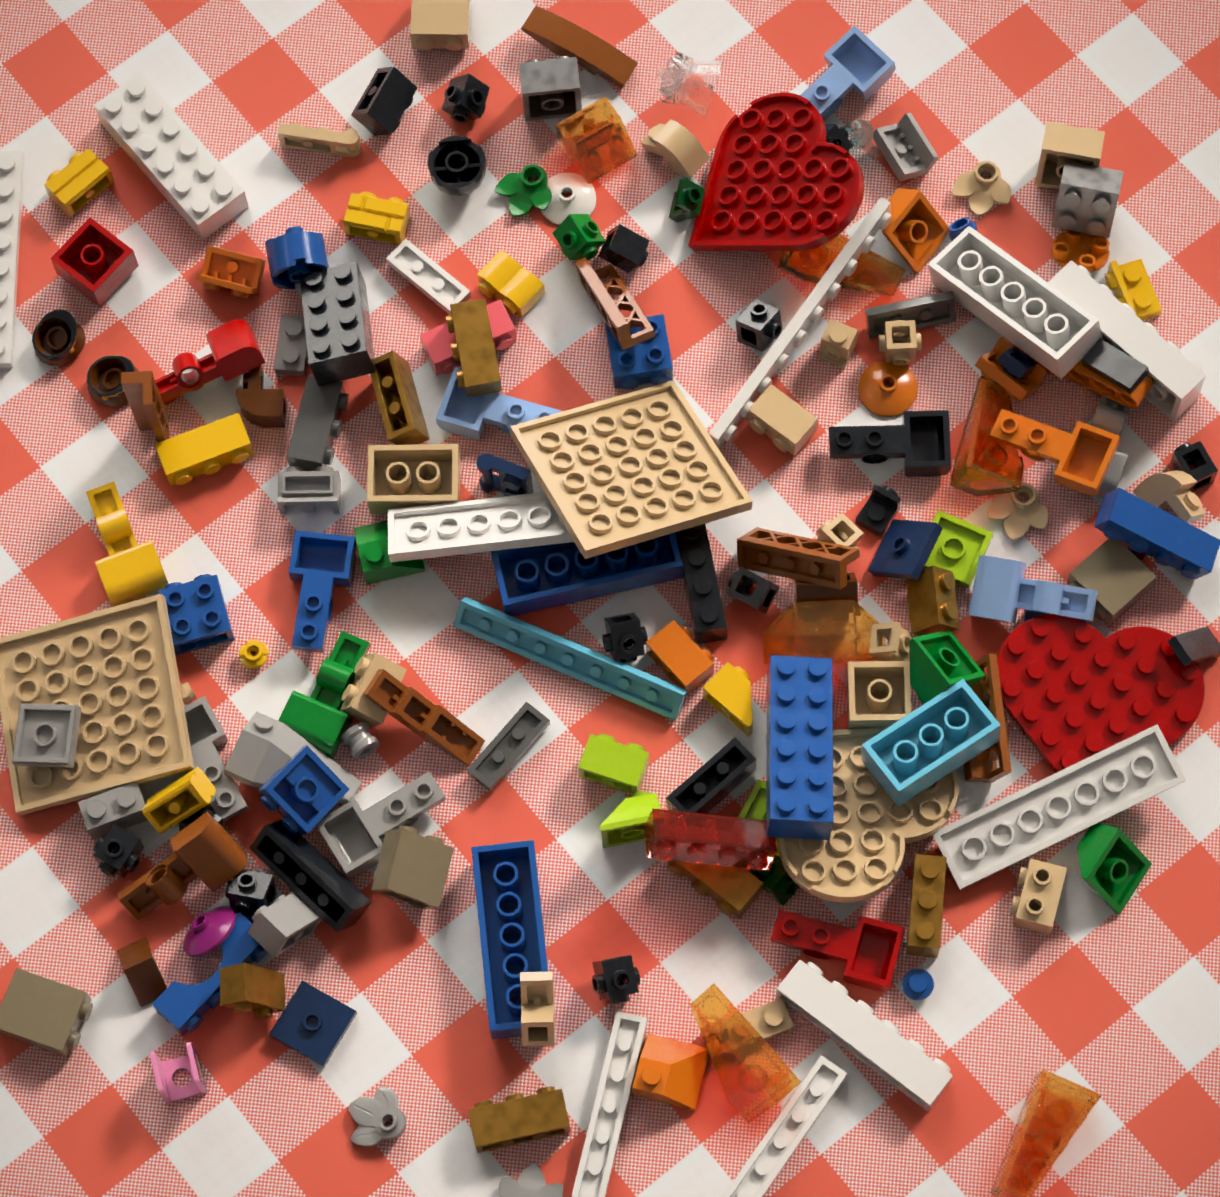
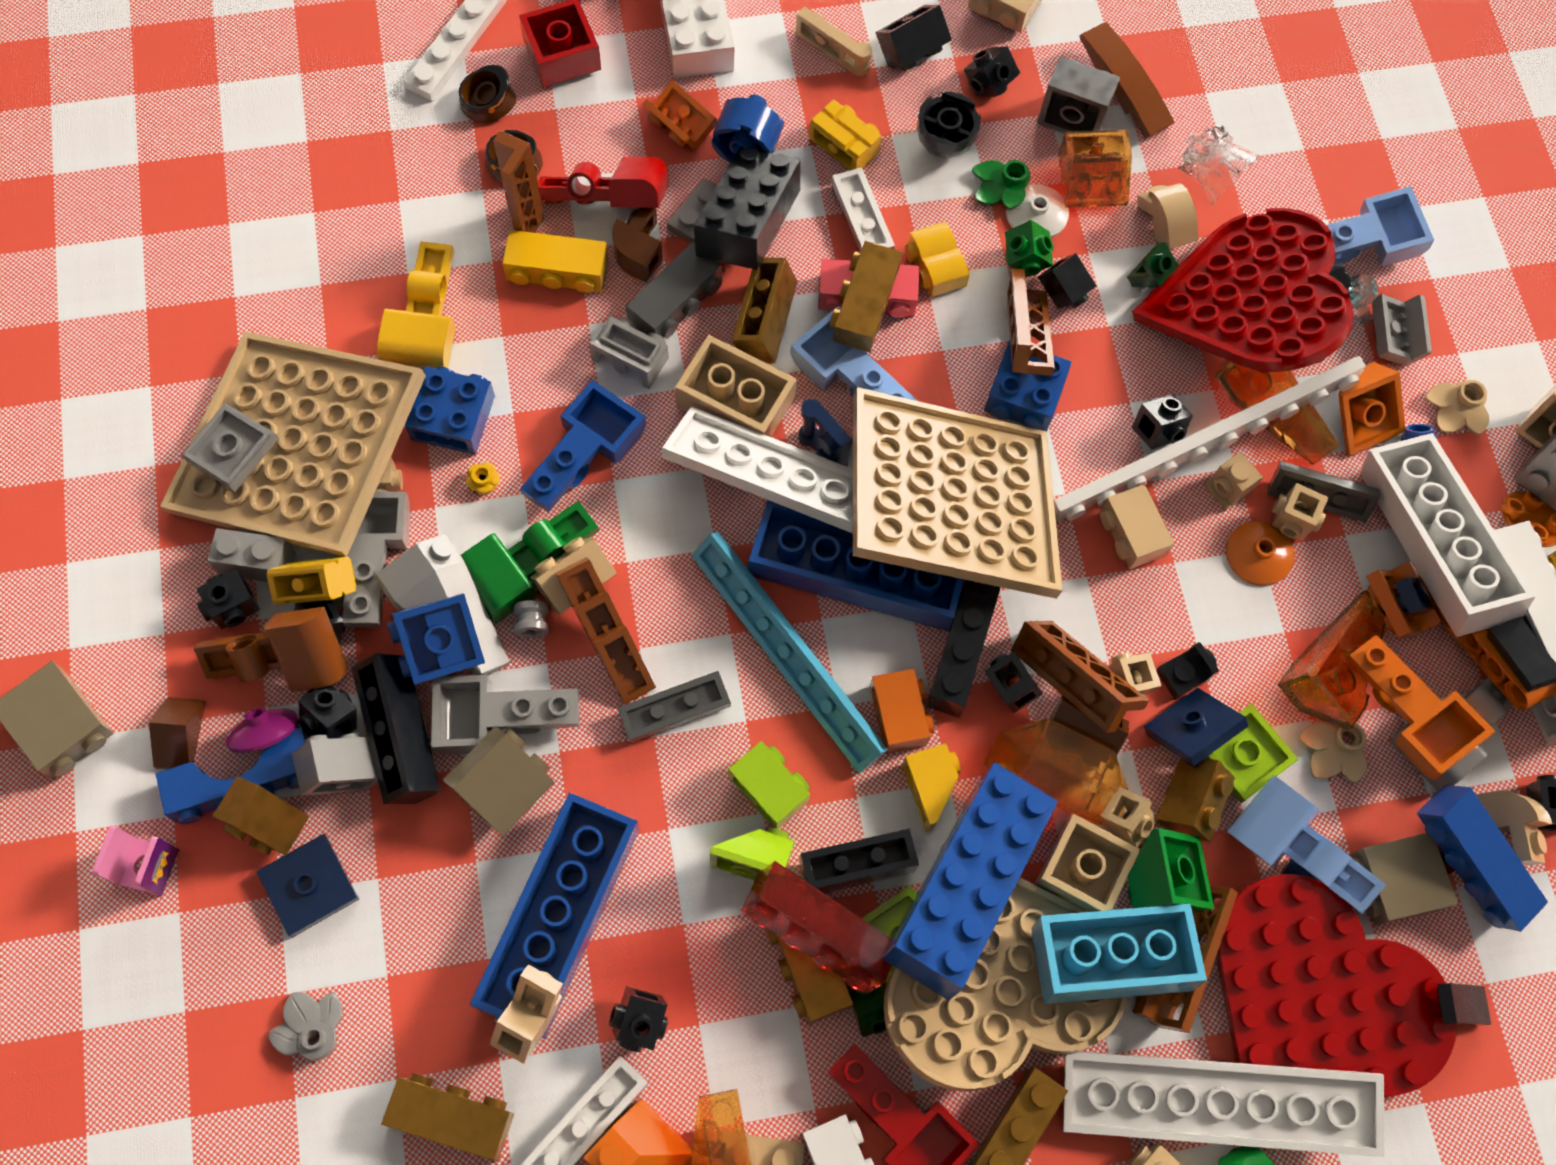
camera: 20 degrees right, 0 degrees up
green slope [354,520,425,585] -> none
black brick [602,612,648,663] -> none
black plate [828,410,951,477] -> none

